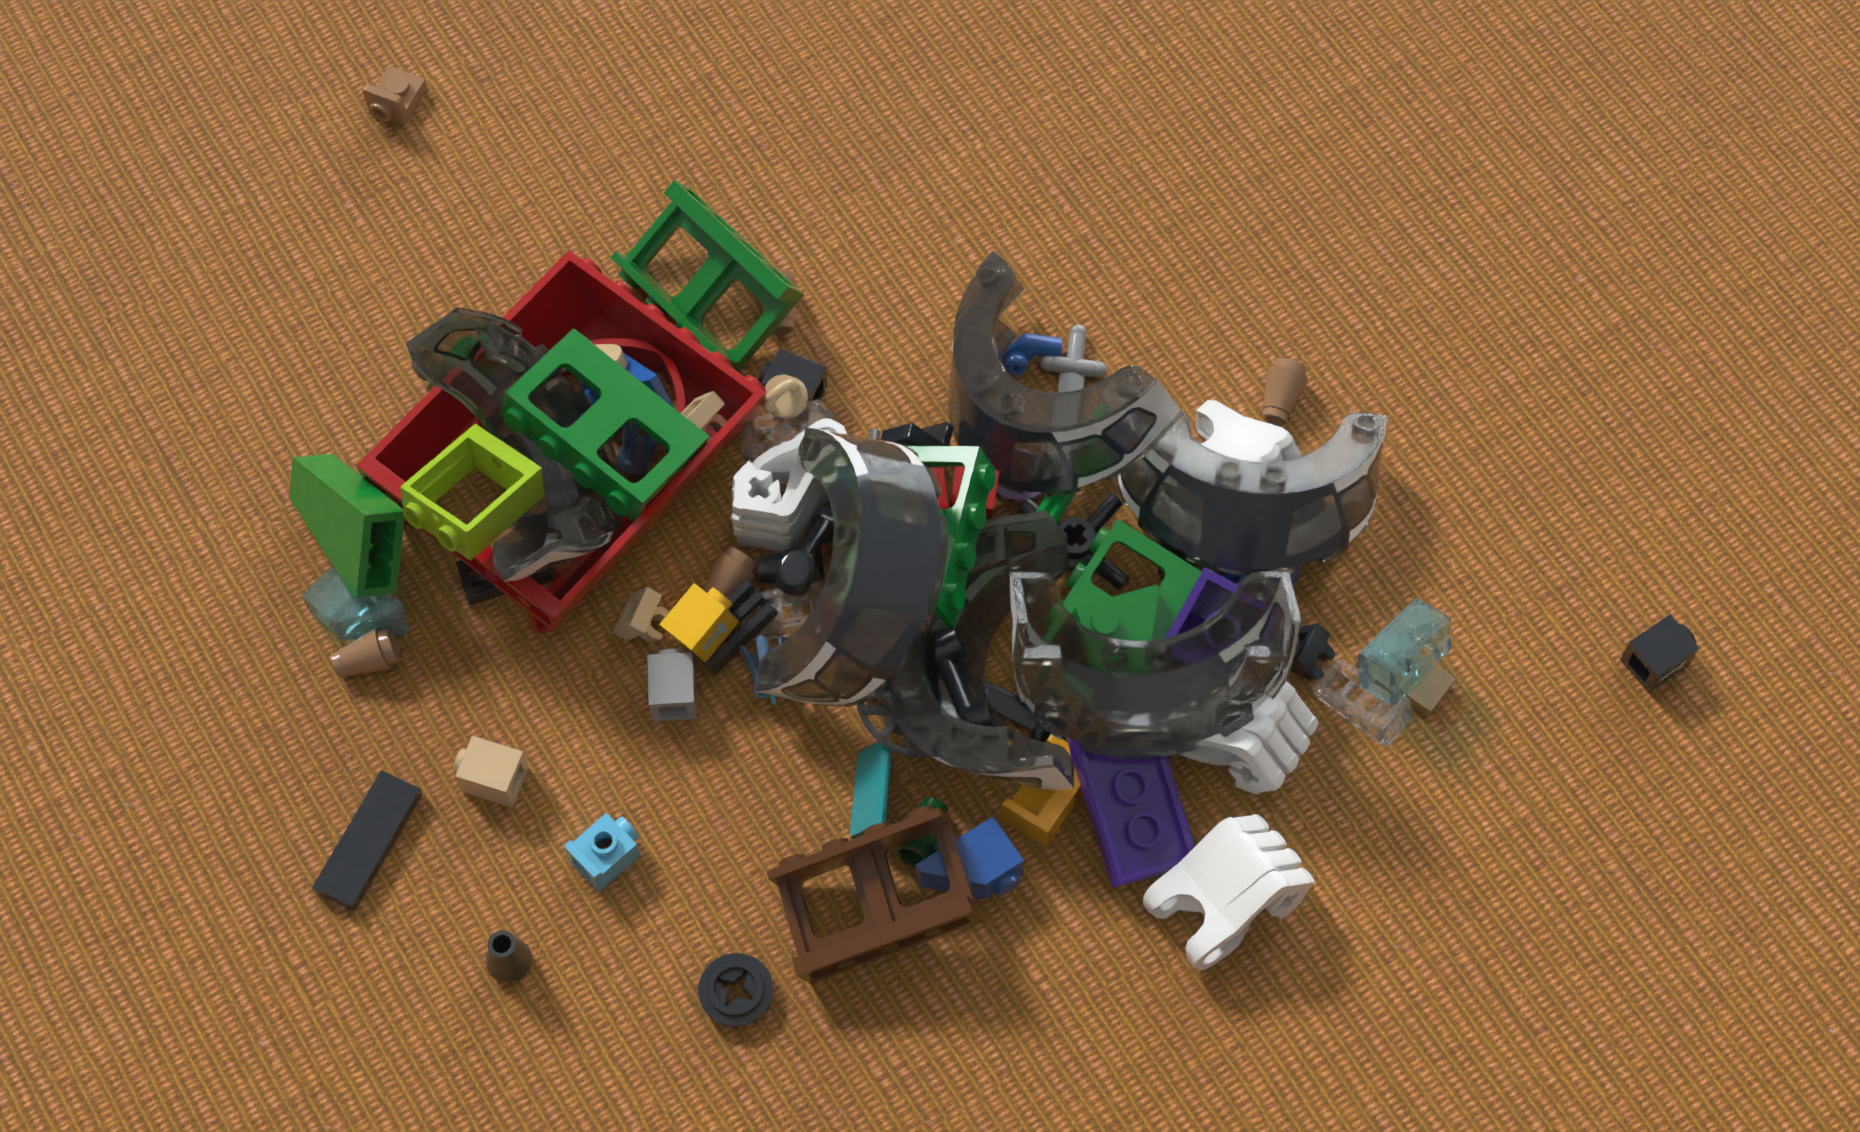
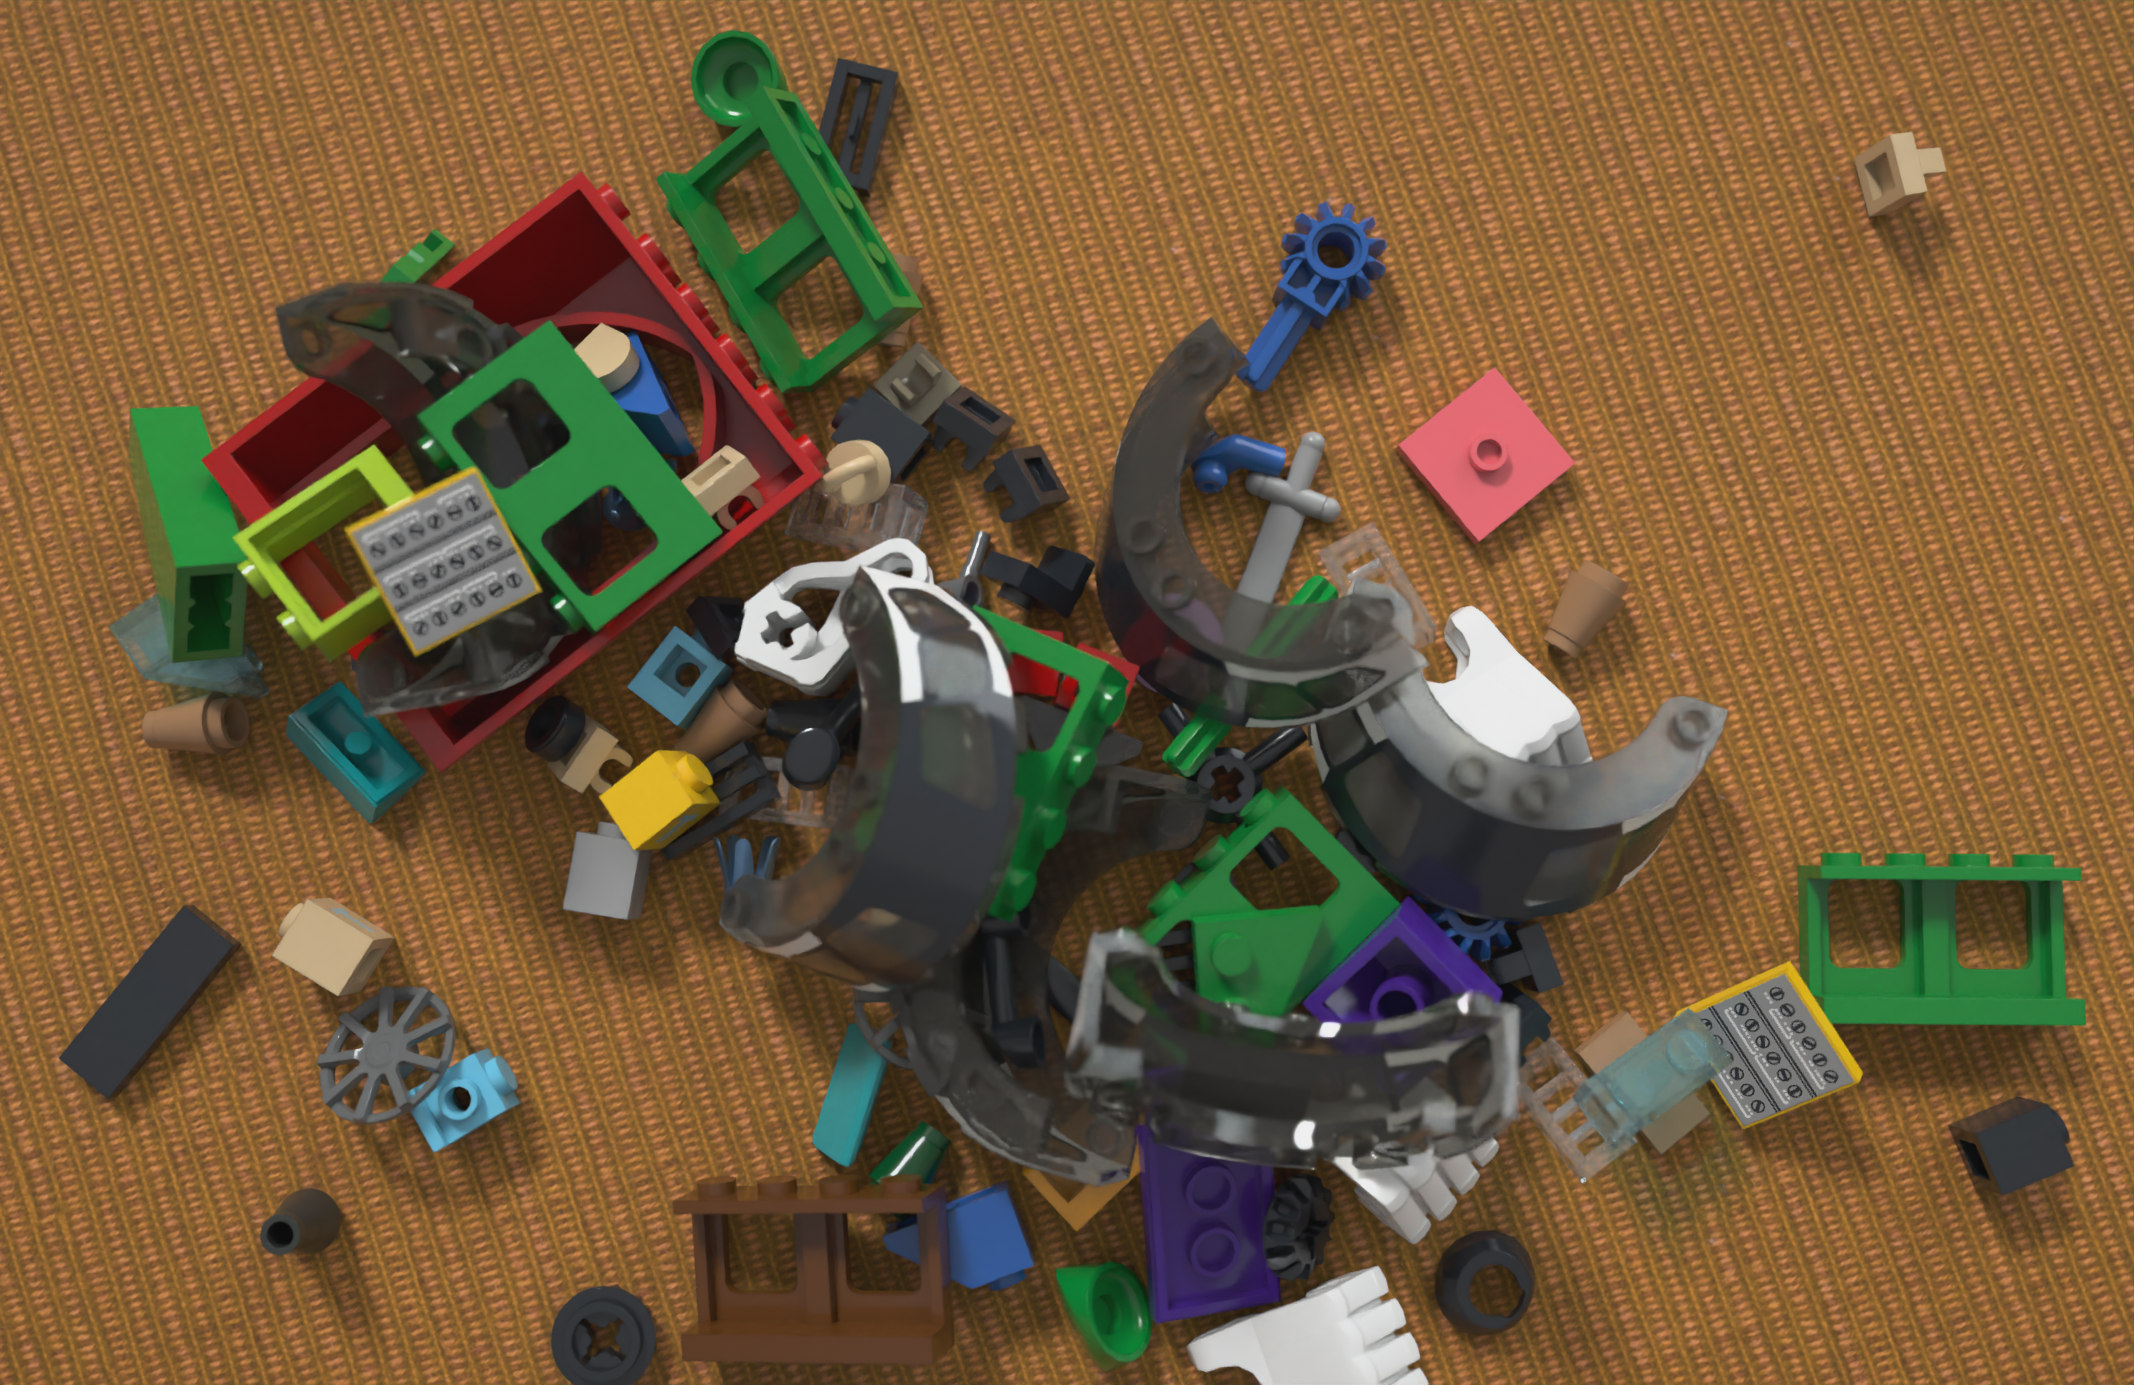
camera: 10 degrees right, 20 degrees up
none -> teal slope [286,681,426,824]
none -> dark grey wheel [317,986,456,1125]
none -> light grey tile [344,467,541,656]
none -> black tile [525,695,586,762]
none -> medium azure brick [627,626,734,730]
none -> black tile [685,596,745,660]
none -> green piece [690,30,789,128]
none -> black tile [819,58,900,198]
none -> dark tan tile [873,341,962,428]
none -> black tile [933,386,1017,471]
none -> black tile [983,445,1070,523]
none -> green piece [1056,1262,1152,1374]
none -> blue gear [1235,201,1387,393]
none -> black gear [1263,1173,1335,1281]
none -> coral plate [1395,367,1575,545]
none -> black piece [1435,1230,1535,1336]
none -> black tile [1483,920,1564,993]
none -> tile [1672,961,1863,1129]
none -> green window [1798,853,2086,1026]
none -> tan tile [1854,131,1947,217]

